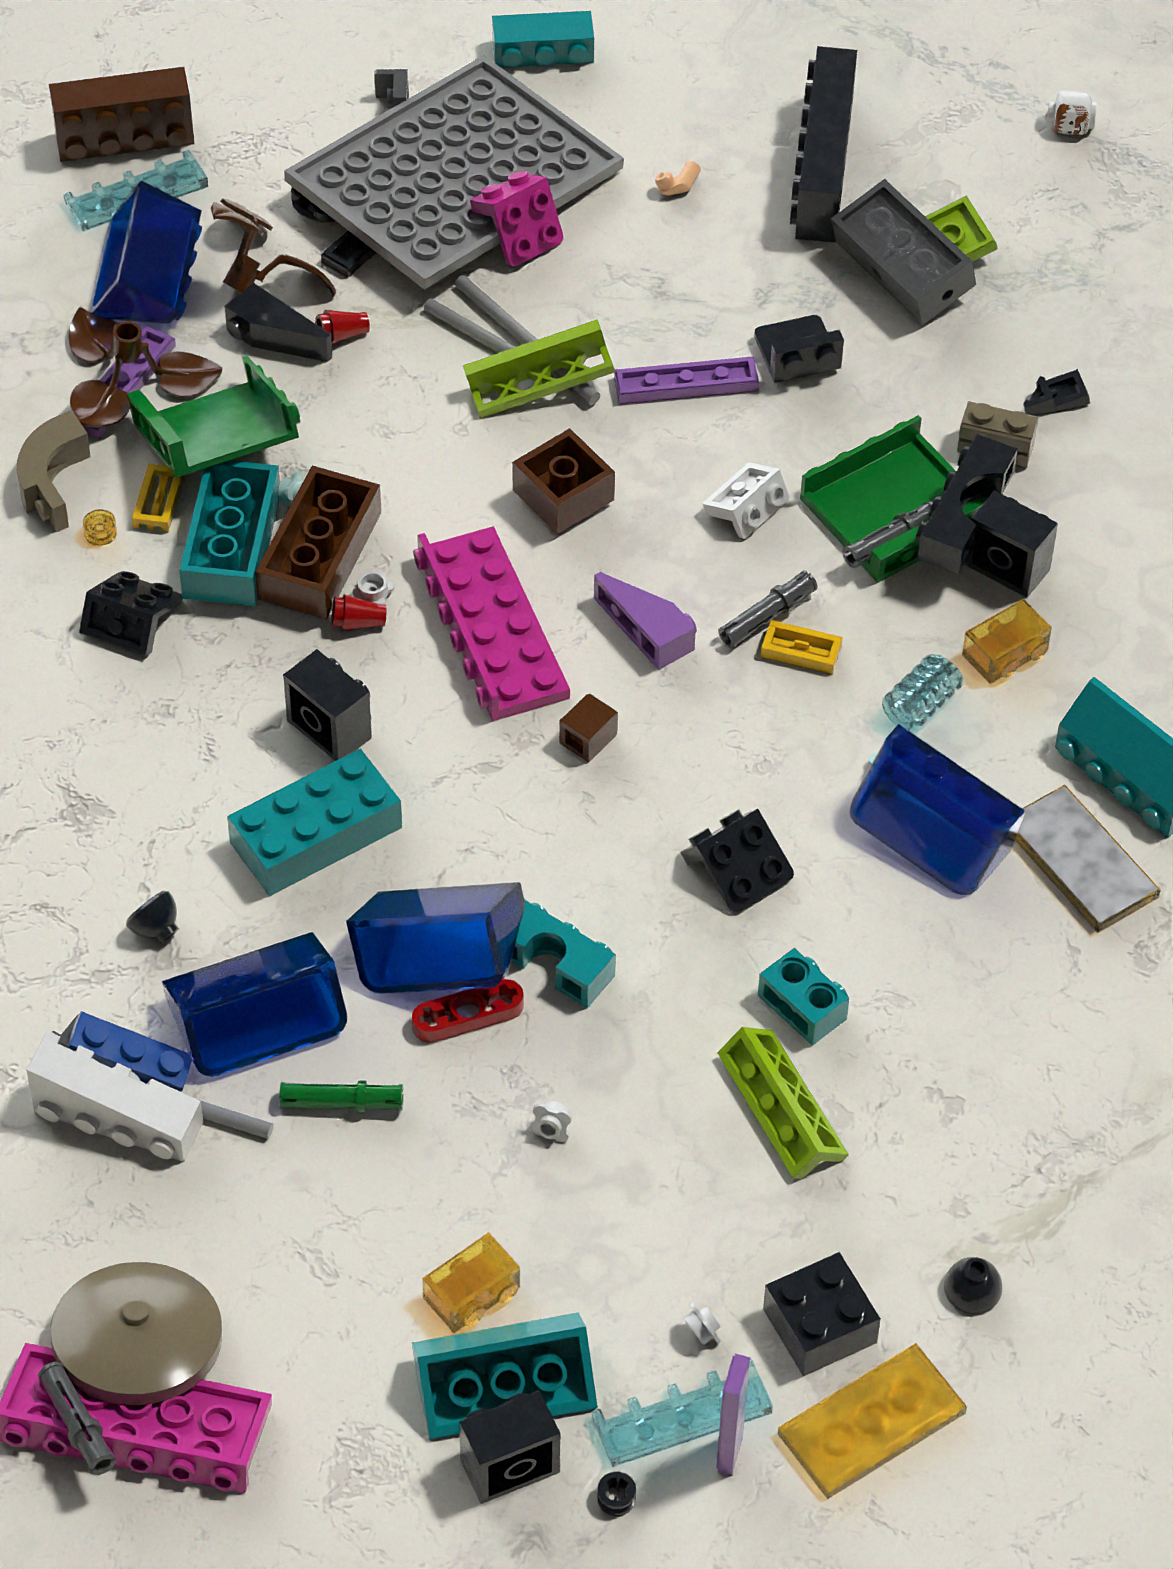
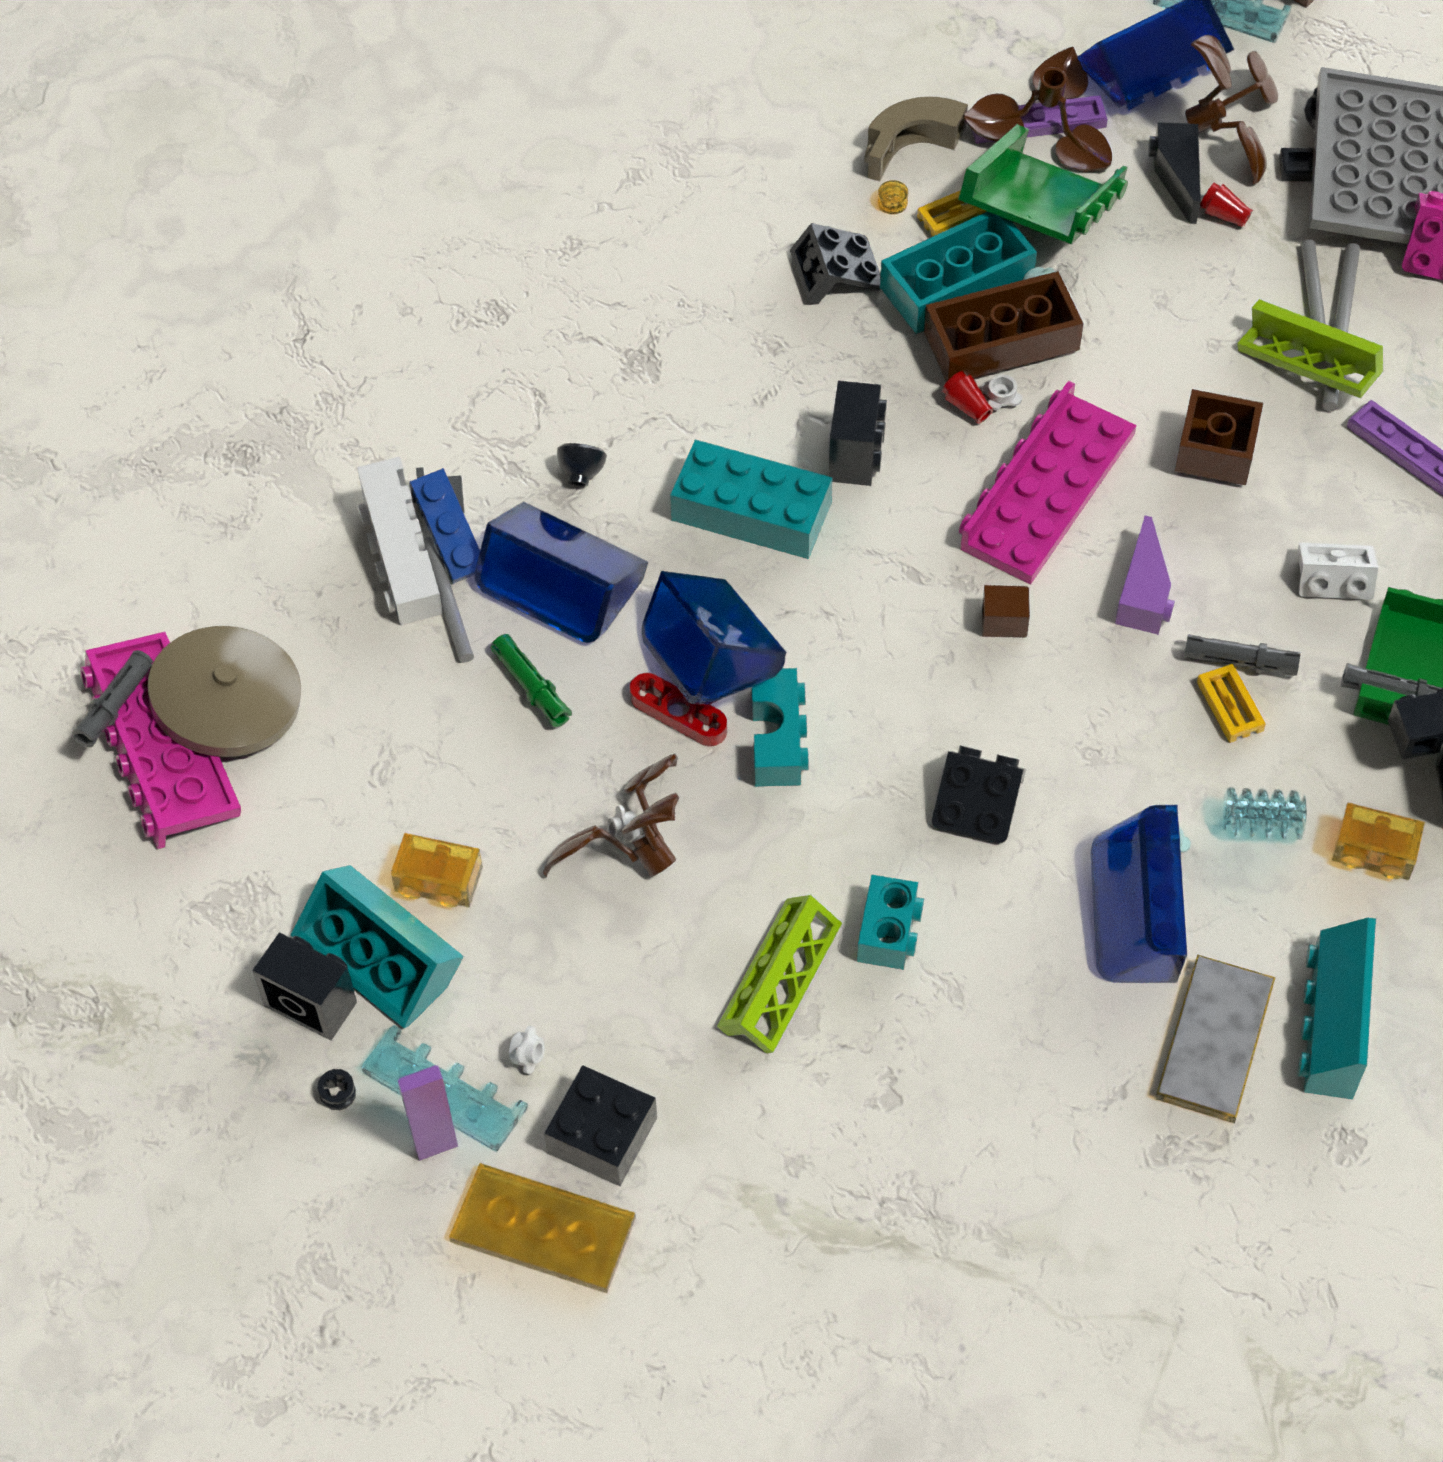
camera: 55 degrees right, 5 degrees up
black brick [944,1257,1002,1313] -> none
none -> reddish brown plant [543,753,679,878]

